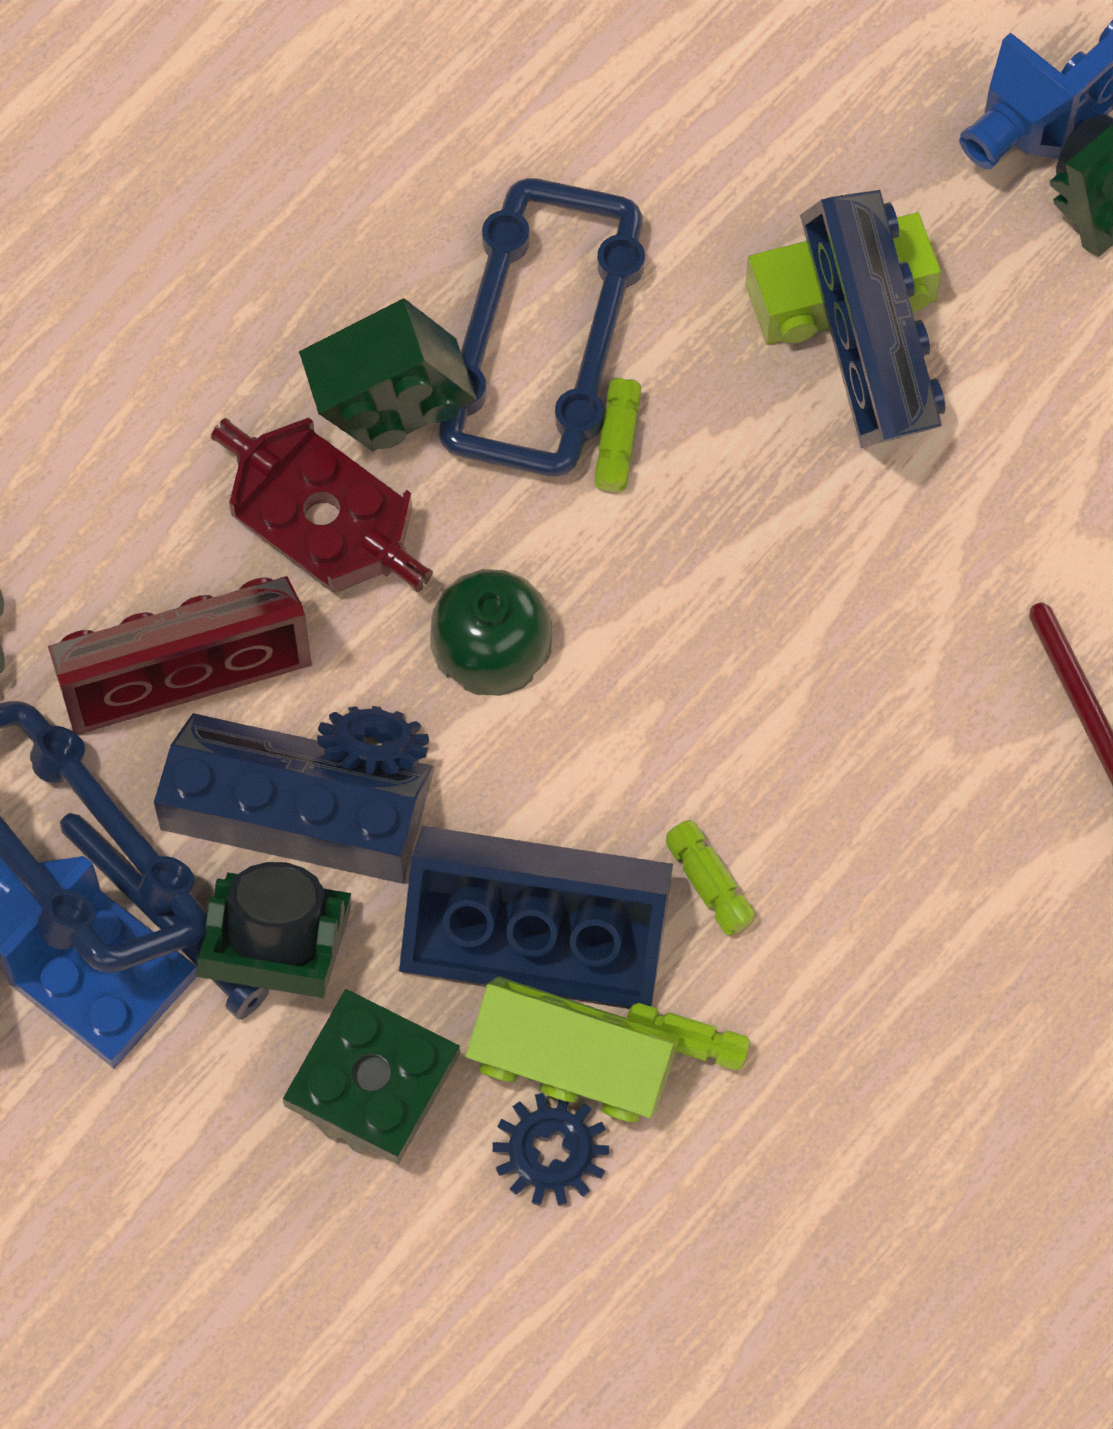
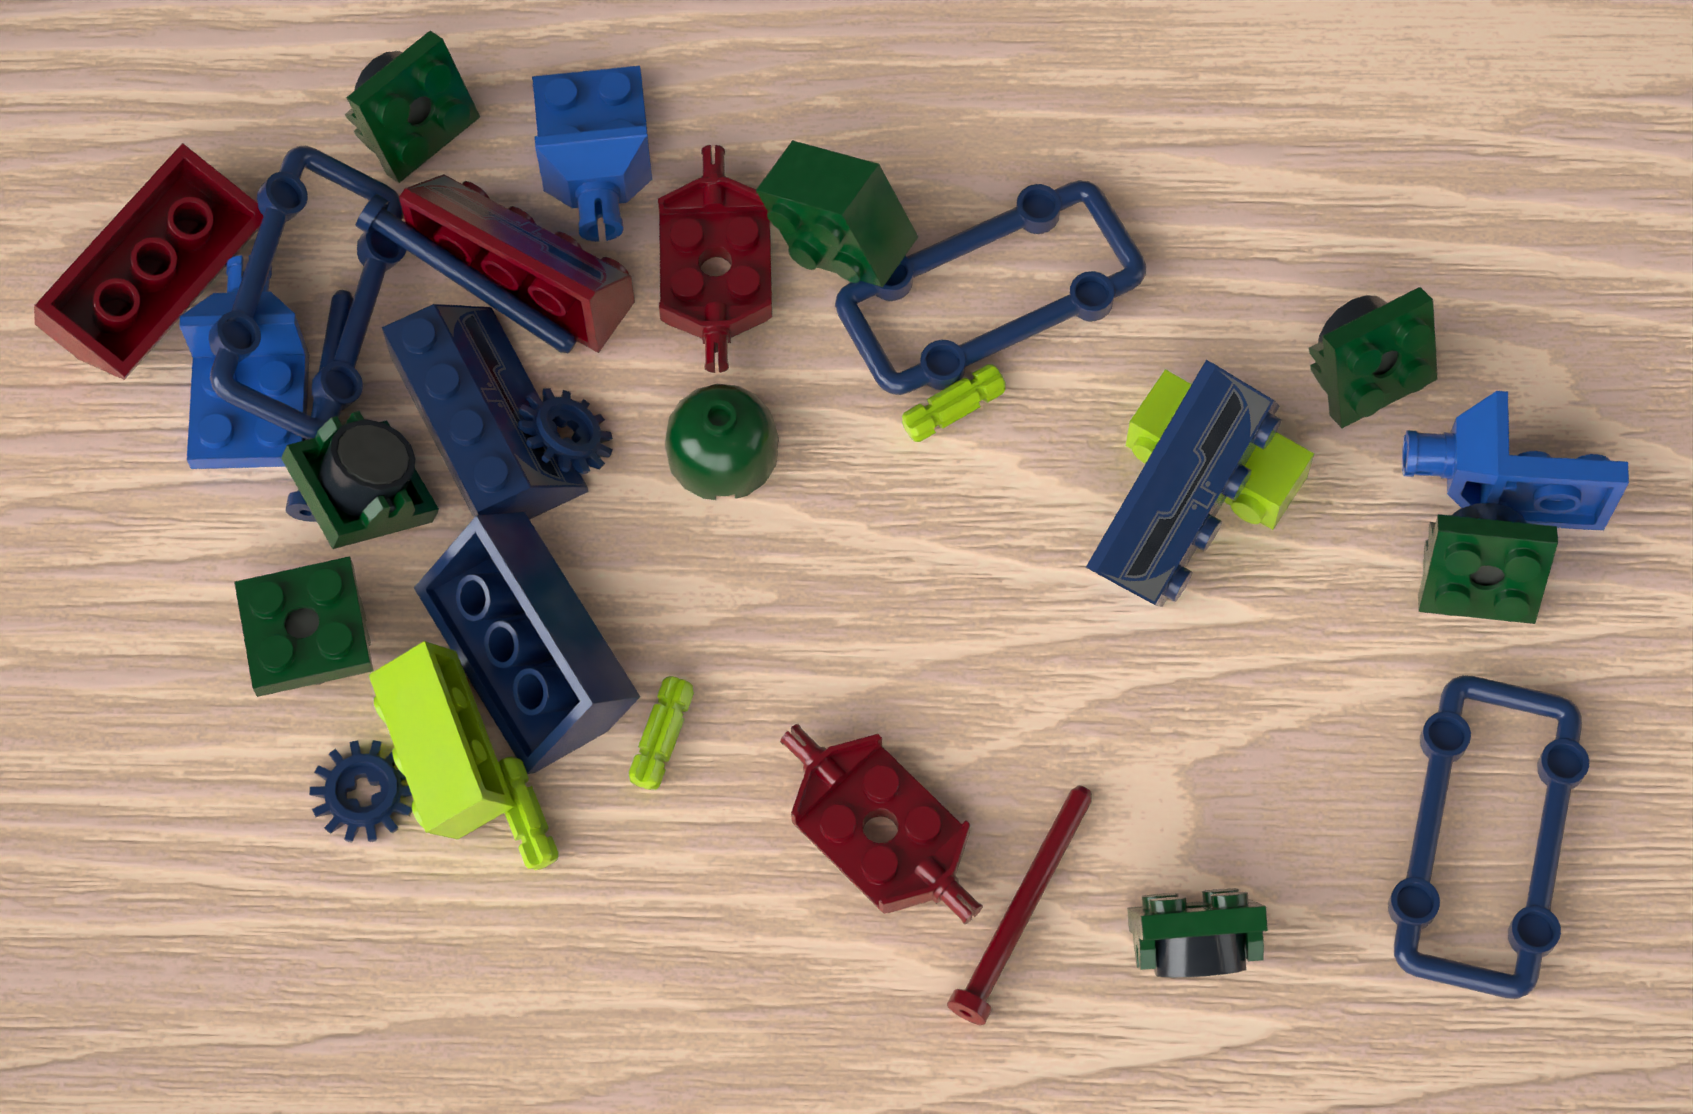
camera: 50 degrees right, 0 degrees up
none -> dark blue bar [355,194,577,353]
none -> blue plate [532,66,652,242]
none -> dark red plate [780,724,983,925]
none -> dark green piece [1309,287,1438,428]

